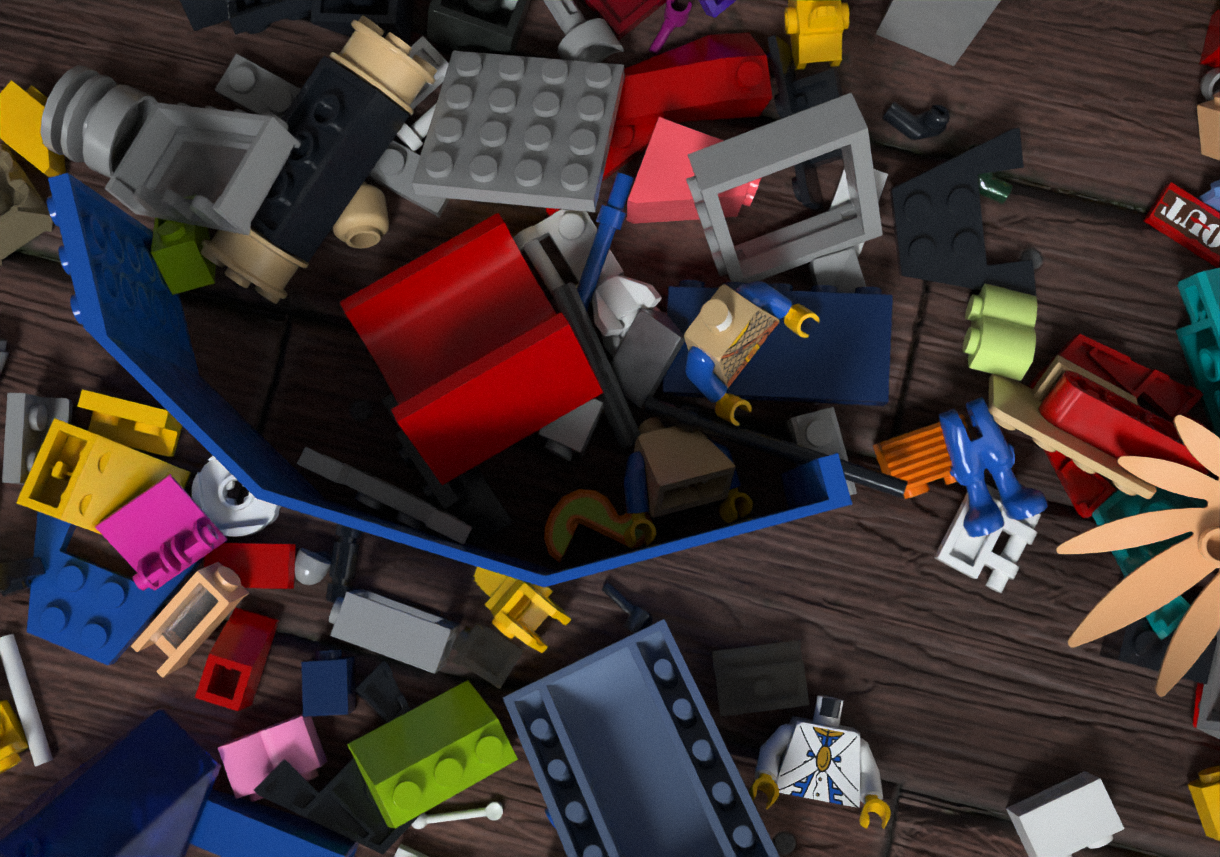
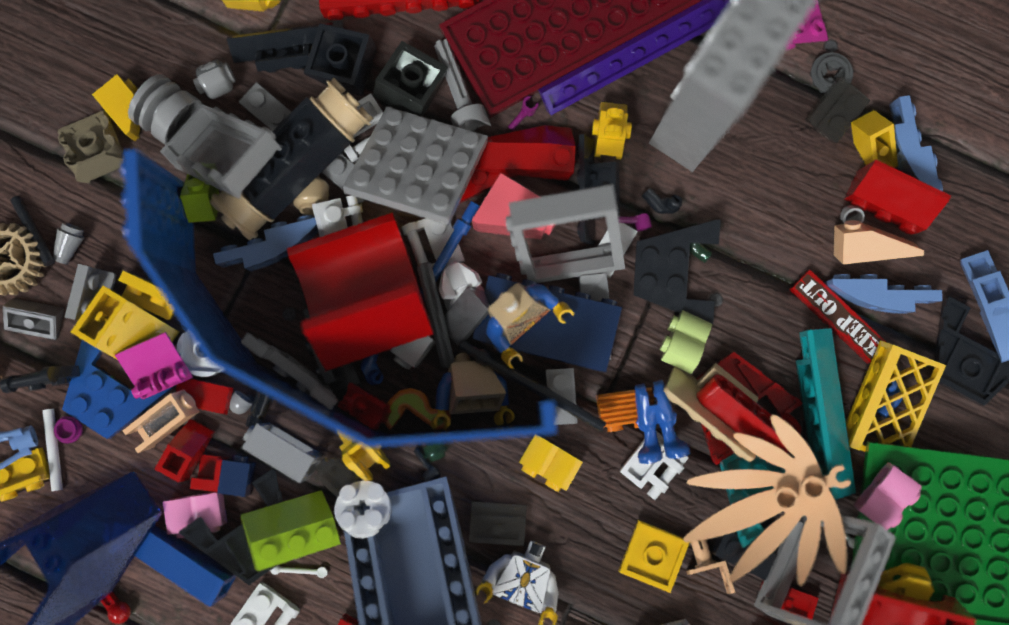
camera: 10 degrees right, 0 degrees up
none -> magenta plate [54,416,83,444]
none -> red panel [190,454,229,492]
none -> light grey head [193,59,236,99]
none -> medium blue slope [213,215,318,271]
none -> white plate [312,195,363,237]
none -> white plate [335,481,392,538]
none -> red hips [337,382,391,430]
none -> blue arm [360,353,384,385]
none -> clear green plate [422,441,448,462]
none -> yellow brick [519,435,583,492]
none -> magenta hand [618,213,652,232]
none -> yellow plate [618,520,690,593]
none -> light nougat bracket [687,539,735,594]

